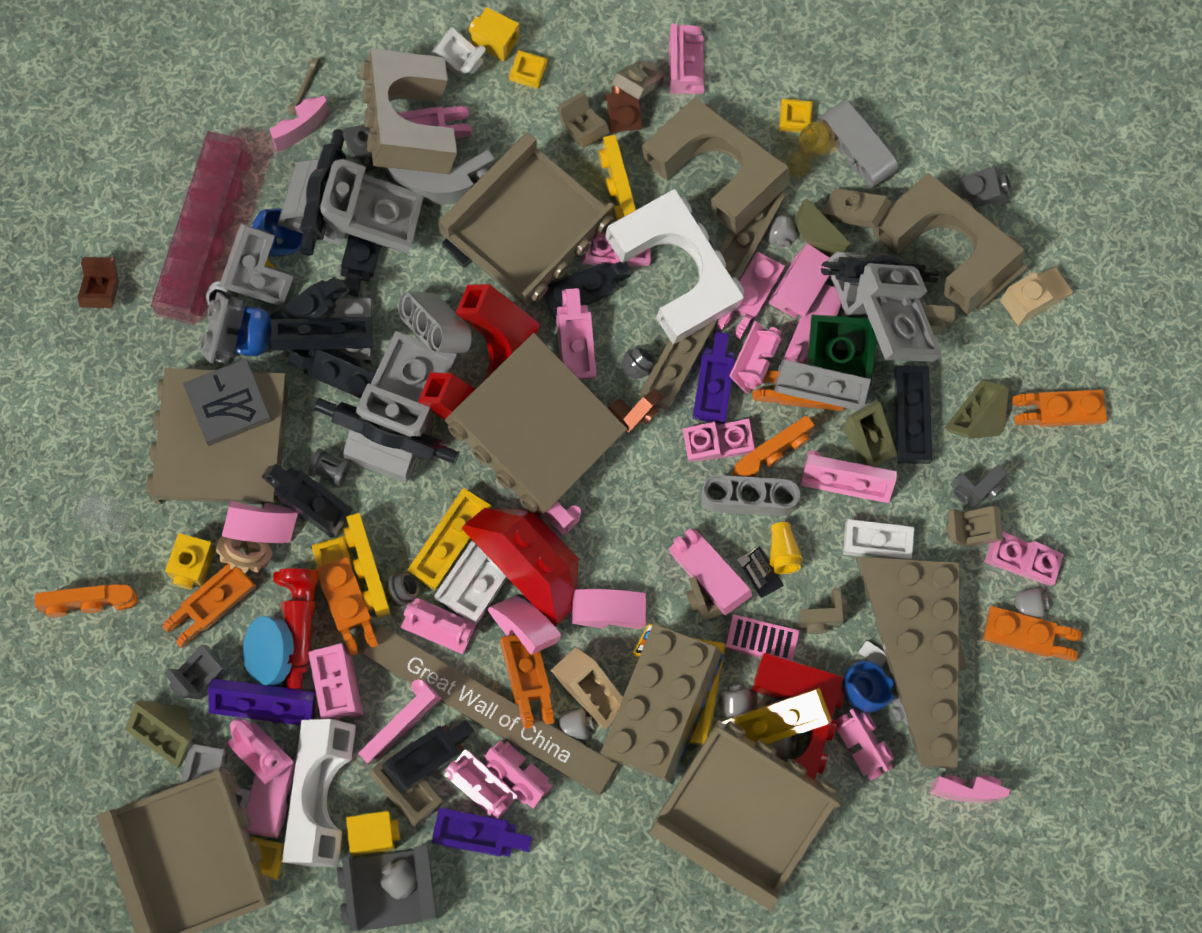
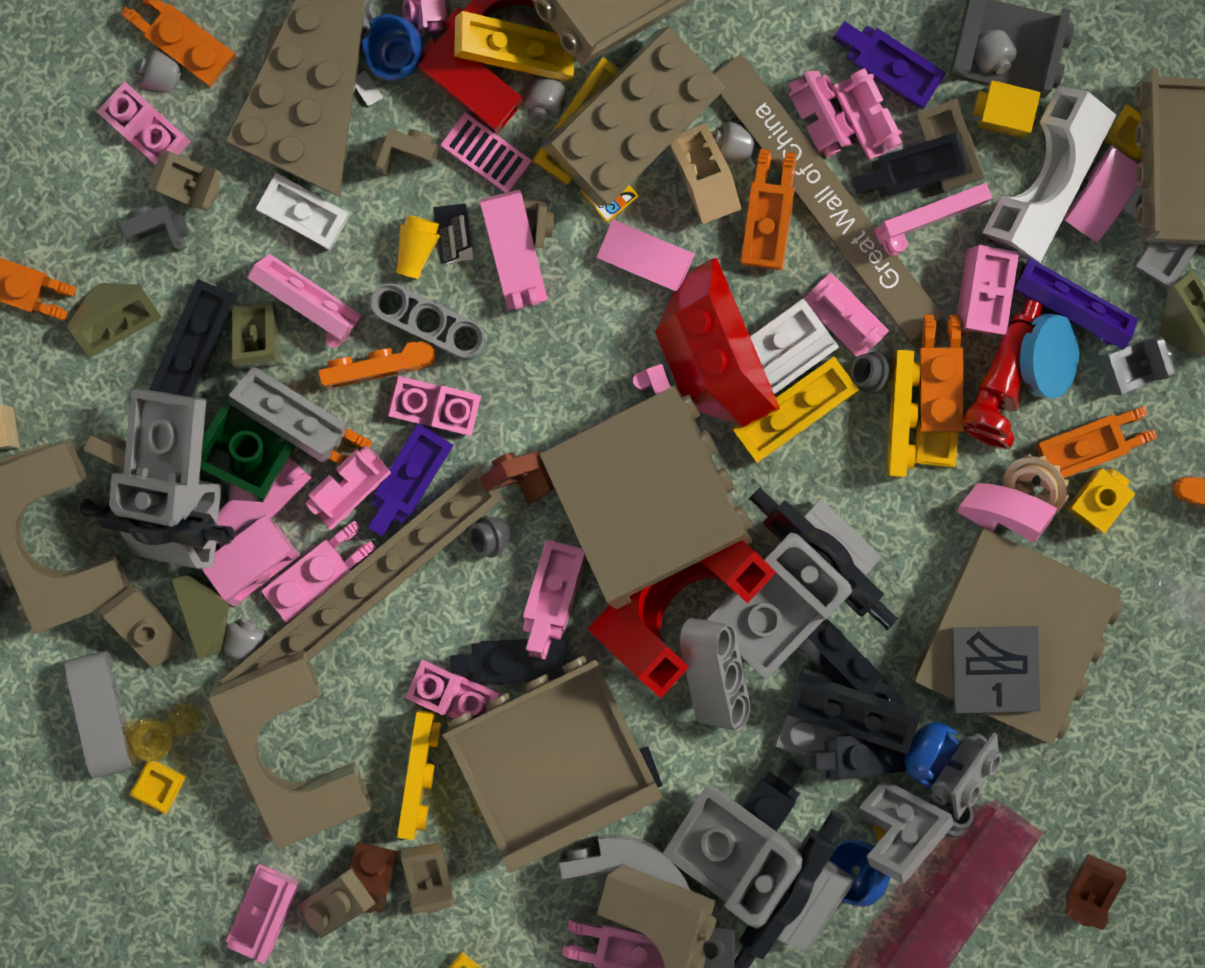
camera: 150 degrees left, 15 degrees up
bright pink hinge [226,718,294,784] -> none
black hinge [262,464,353,538] -> none
dark grey bush [308,448,351,488] -> none
bright pink slope [488,595,561,655] -> none
white arch [605,189,744,345] -> none

